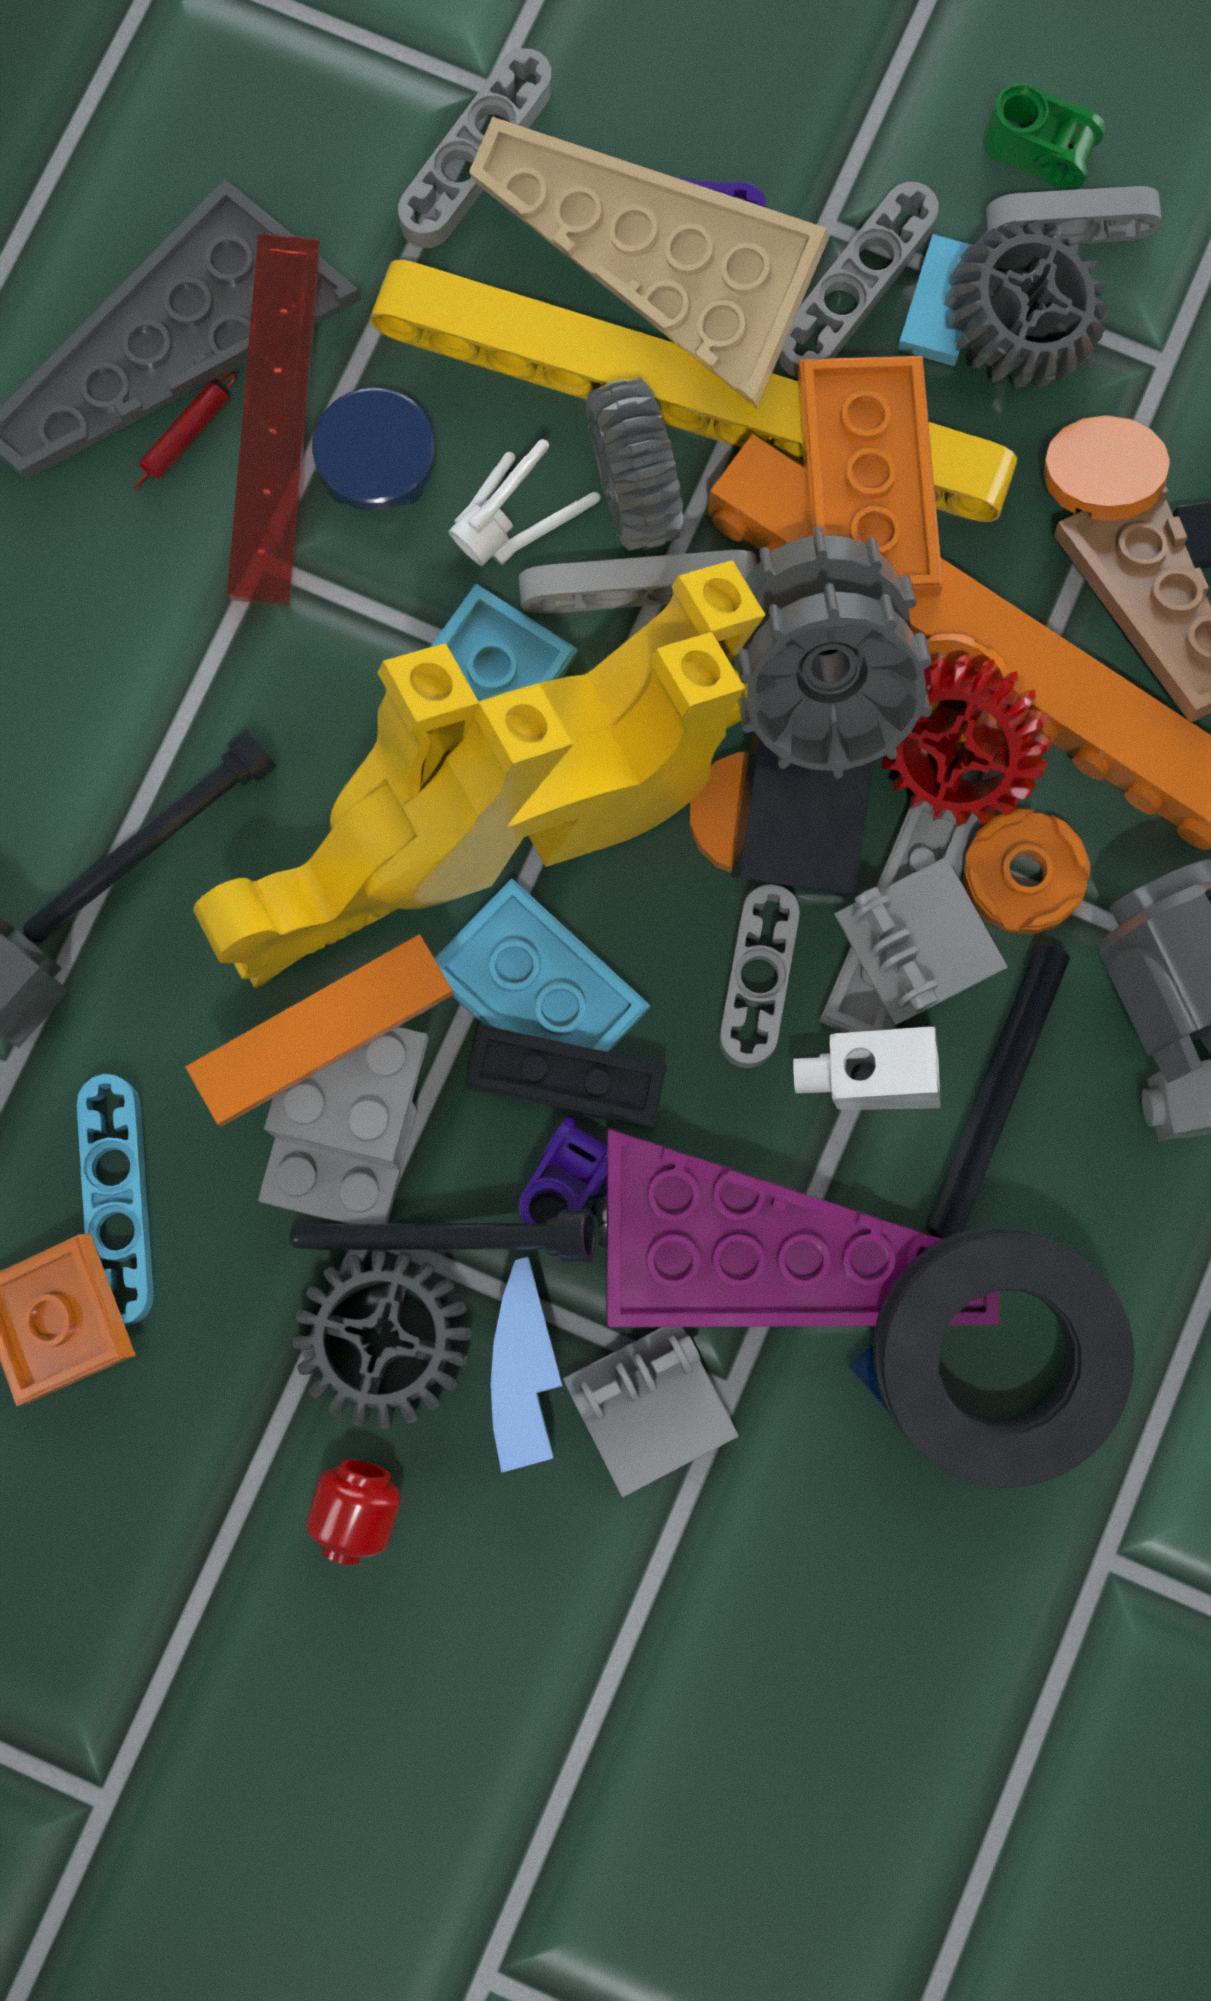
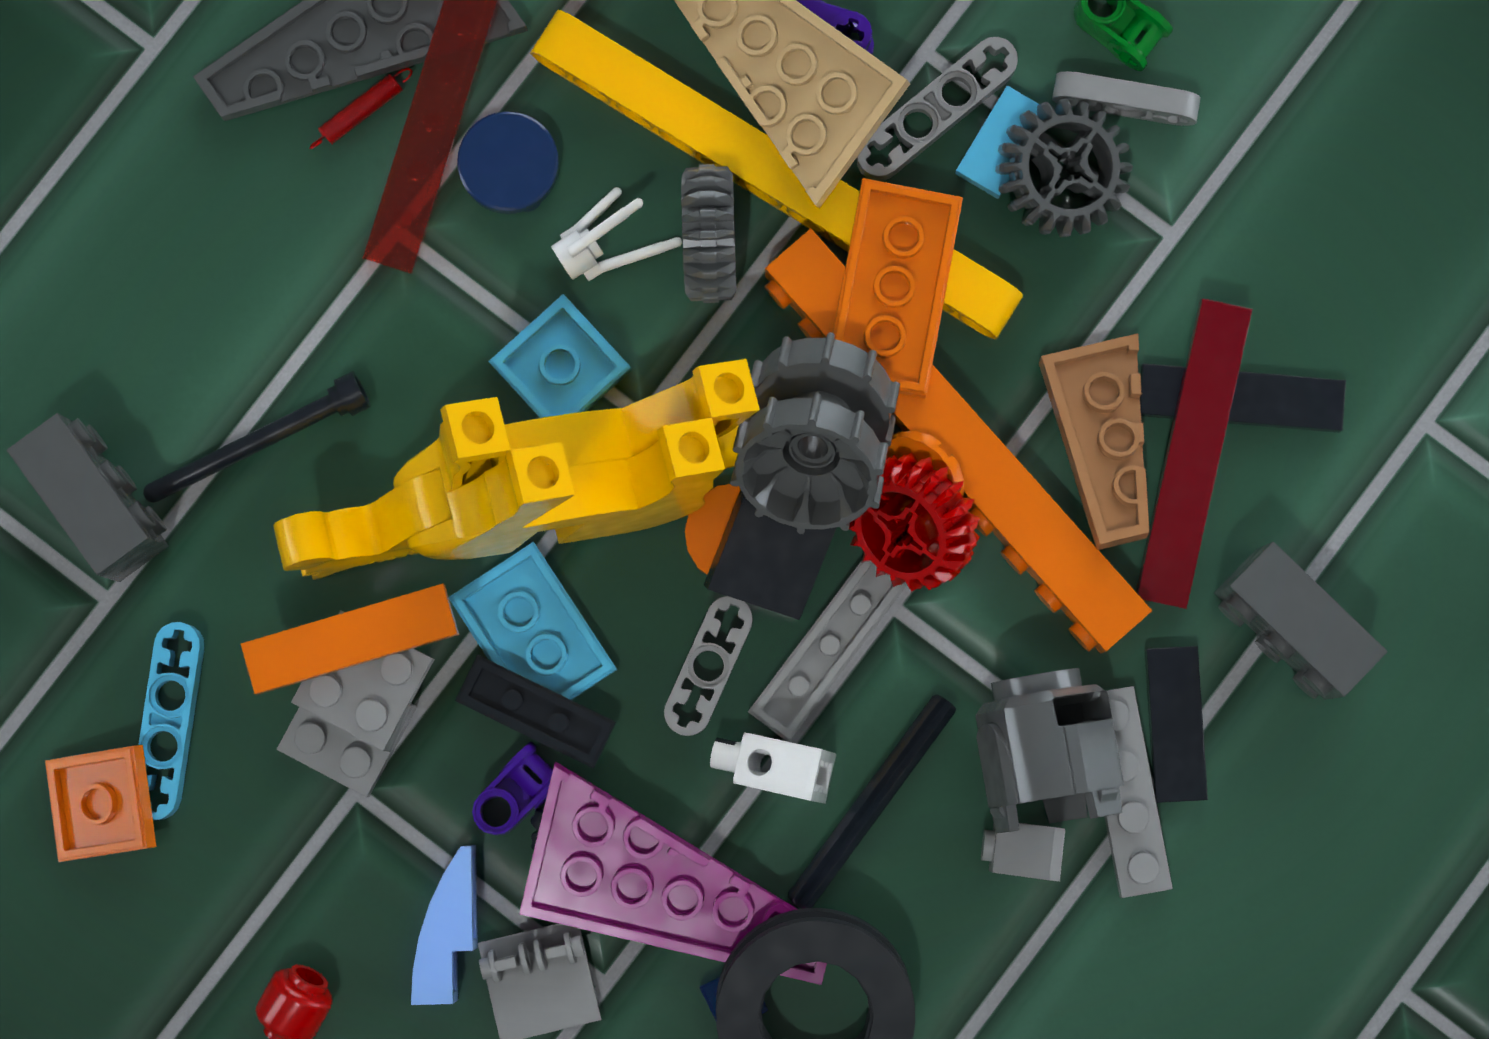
camera: 20 degrees right, 5 degrees up
black piece [289,1209,596,1263] -> none
dark grey gear [293,1249,471,1428] -> none
light grey beam [518,550,758,614] -> none
light grey hinge [834,857,1008,1026] -> none
orange tile [962,809,1090,935] -> none
orange tile [1043,415,1170,522] -> none

